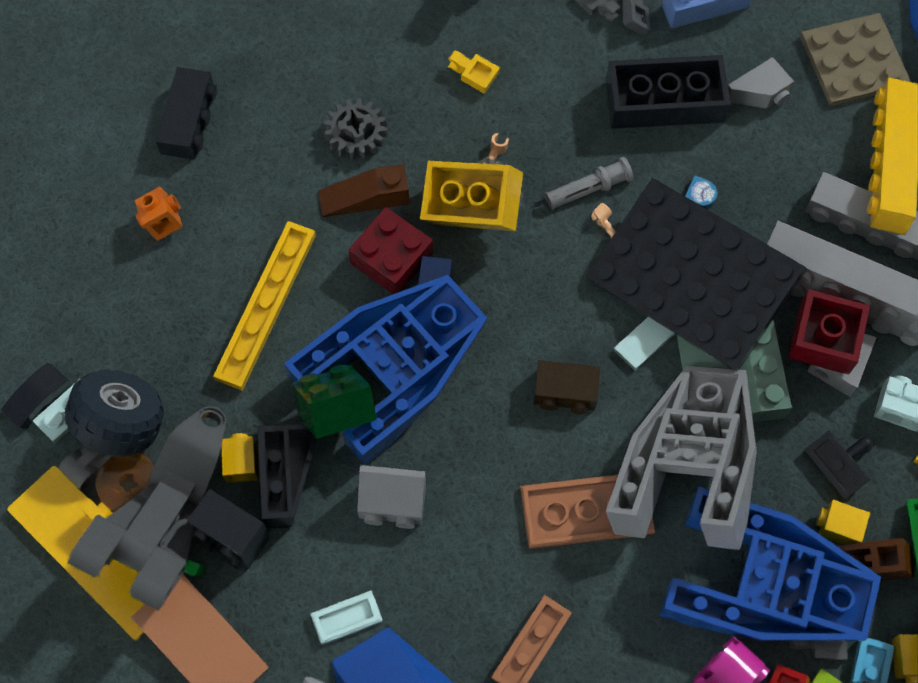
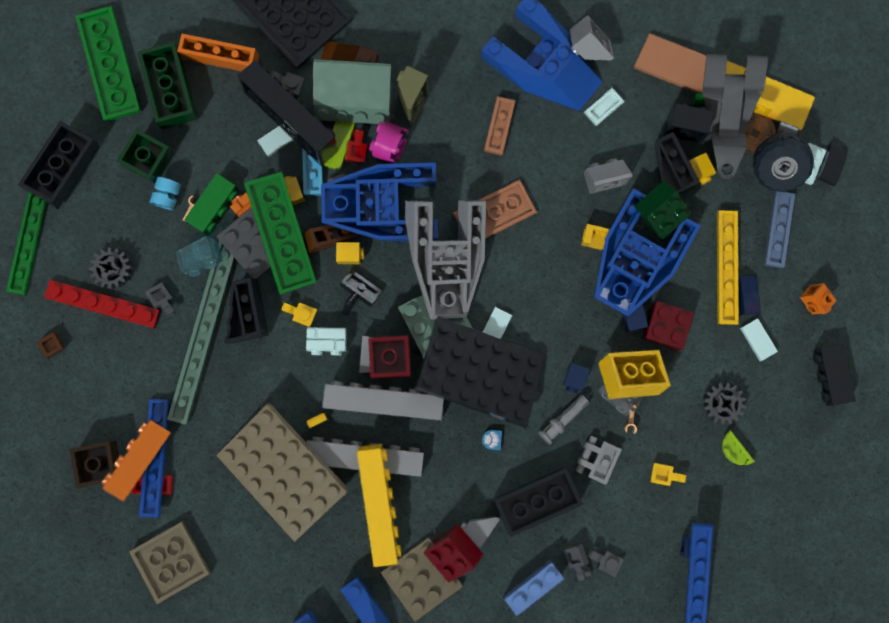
camera: 160 degrees right, 15 degrees up
reddish brown slope [319,164,409,217] -> none
dark brown brick [534,360,600,414] -> none
light nougat hand [591,203,616,238] -> none
none -> dark red brick [423,524,484,582]
none -> dark blue brick [562,363,590,394]
none -> light grey plate [575,436,622,485]
none -> yellow panel [581,224,609,250]
none -> lime plate [722,430,755,465]
none -> dark blue slope [738,276,761,315]
none -> light aqua tile [740,319,778,361]
none -> sand blue plate [763,191,795,269]

